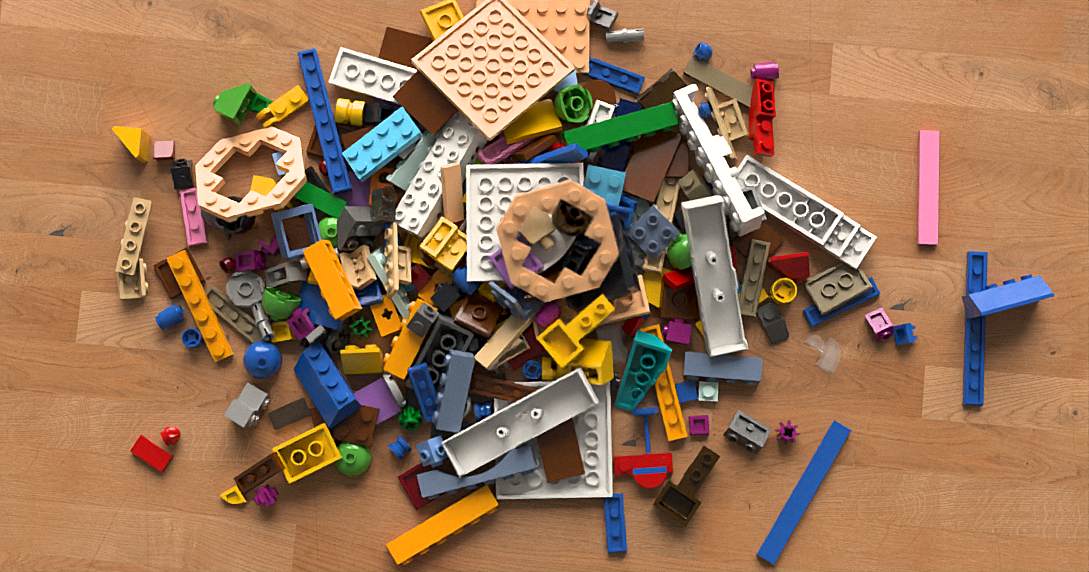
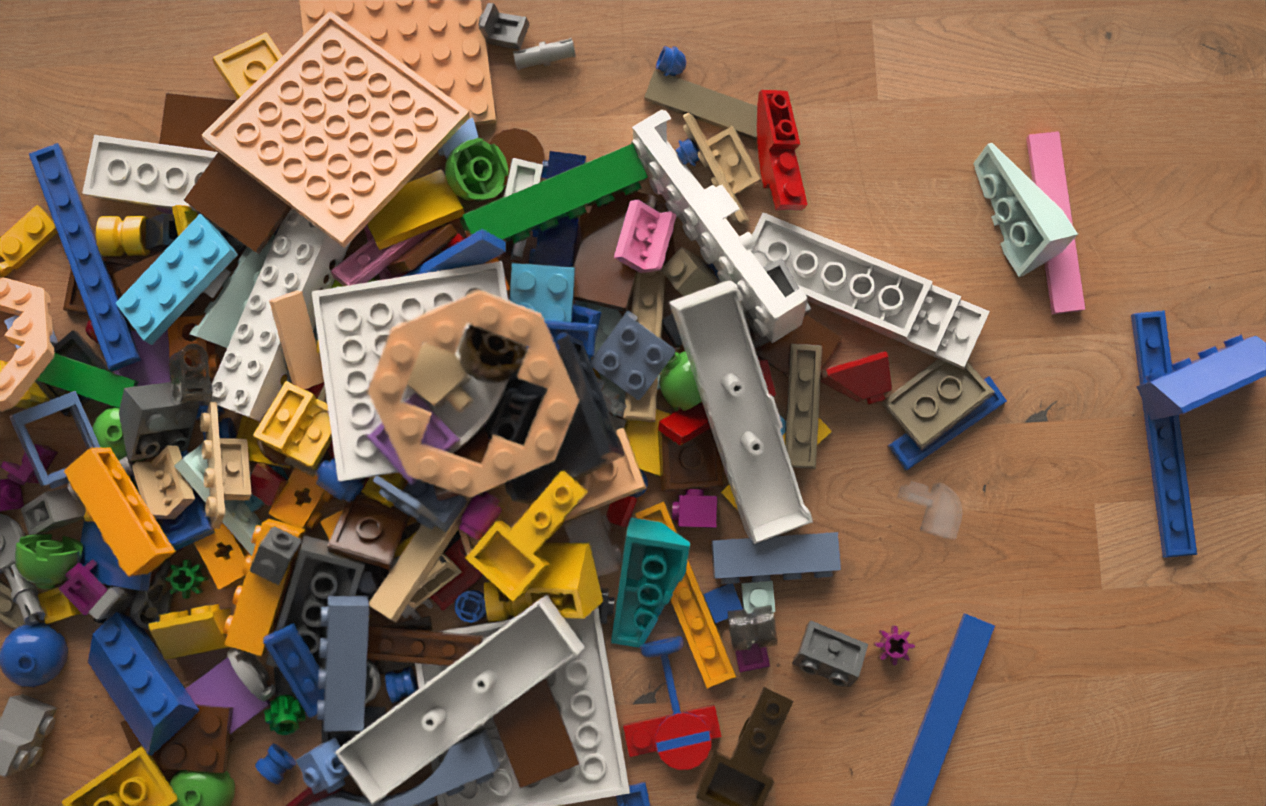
camera: 15 degrees left, 0 degrees up
clear smoke tile [268,397,311,431] -> none
black brick [430,282,461,313] -> none
blue tile [582,56,645,95] -> none
dark brown piece [636,68,687,109] -> none
magenta brick [750,62,779,81] -> none
dark grey slope [756,302,789,344] -> none
yellow wheel [769,278,797,305] -> none
bracket [865,307,894,342] -> none
blue tile [893,323,917,345] -> none
none -> yellow tile [172,205,199,236]
none -> bright pink bracket [614,200,676,273]
none -> clear smoke wheel [727,605,777,652]
none -> light aqua wedge [973,143,1078,277]

